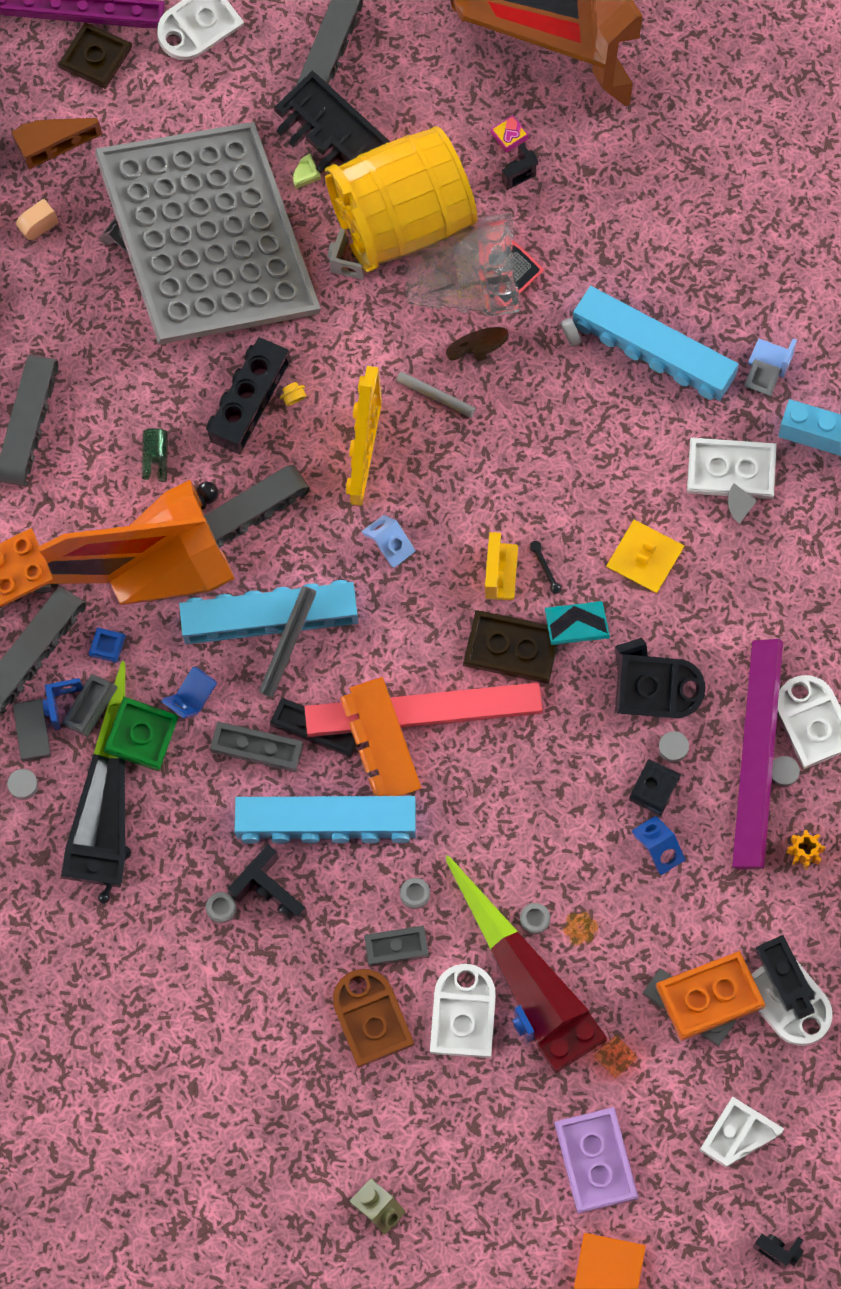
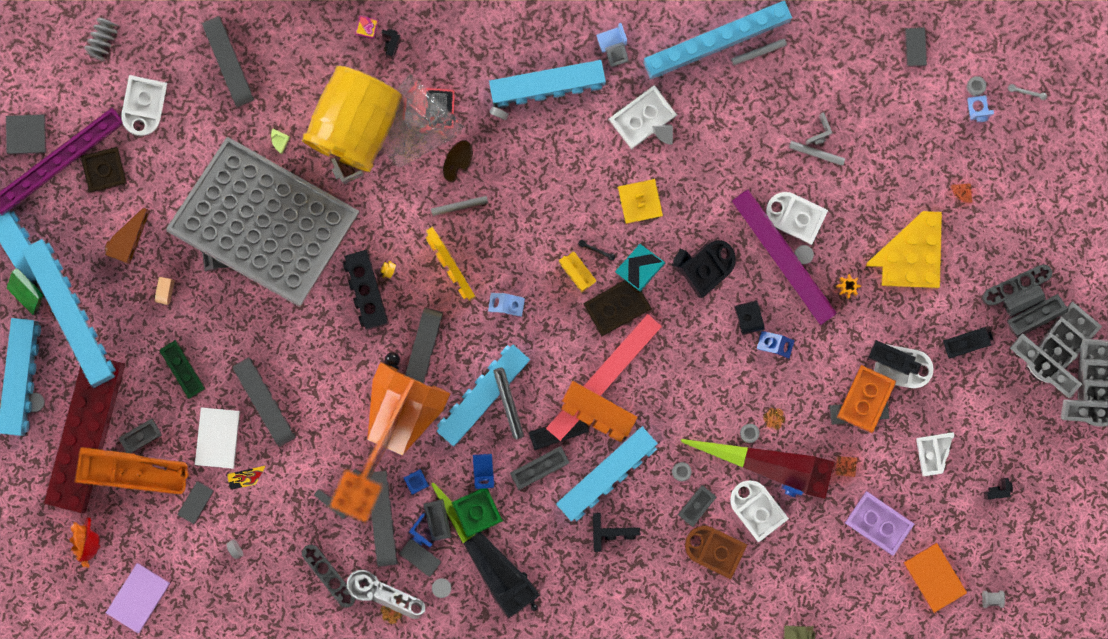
camera: 50 degrees left, 15 degrees up
clear green hinge [142,428,168,482] -> none
light grey tile [206,892,237,923] -> none
black hinge [274,70,390,173] -> none
light grey tile [659,731,689,762] -> none

